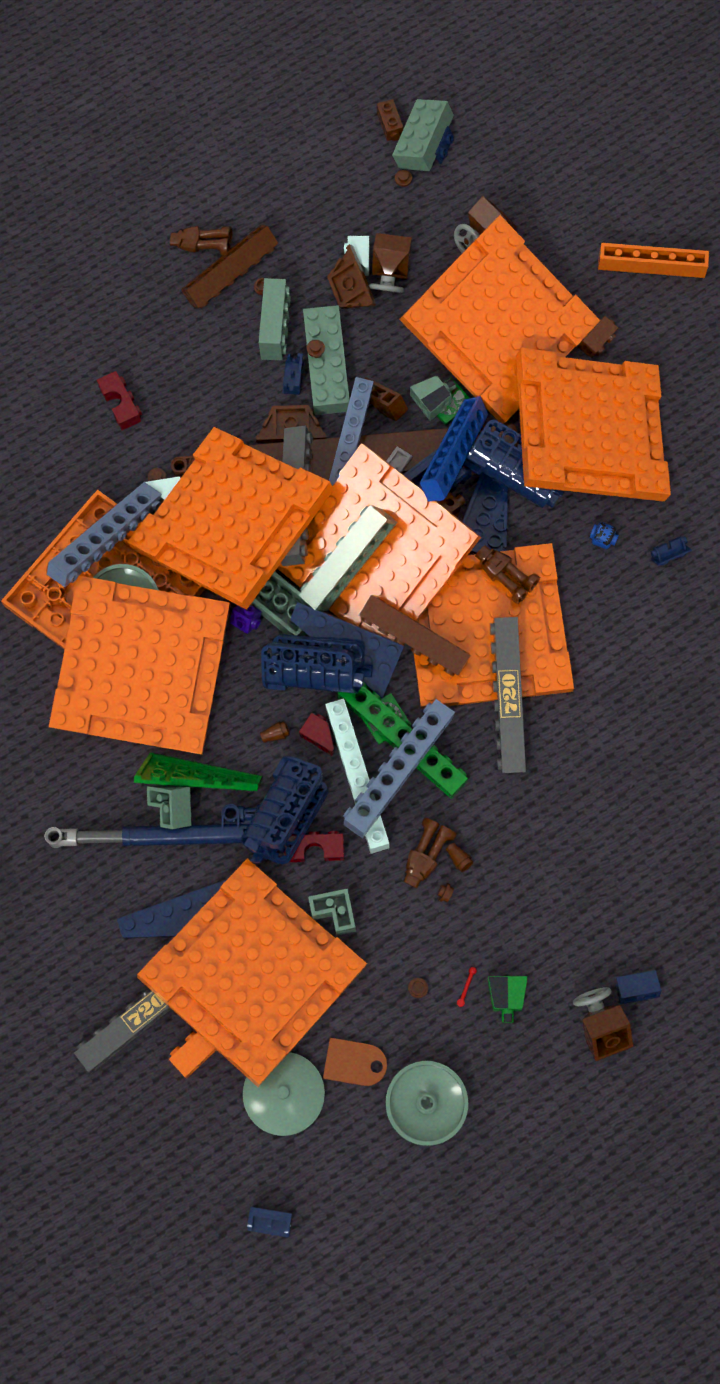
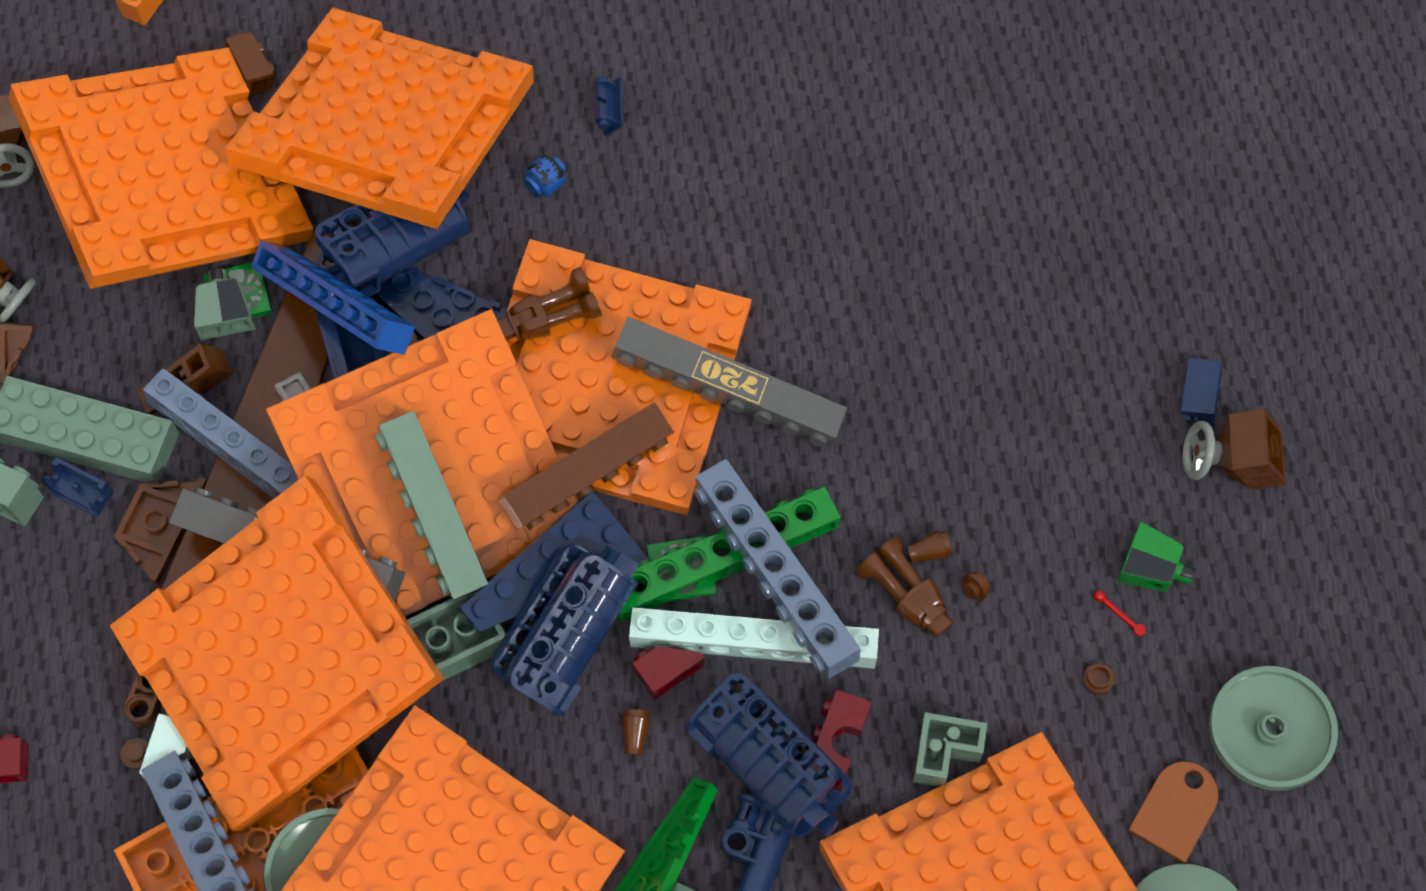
camera: 70 degrees left, 5 degrees down
dark purple brick [229,605,262,634] -> none
reddish brown plate [307,340,325,358] -> none

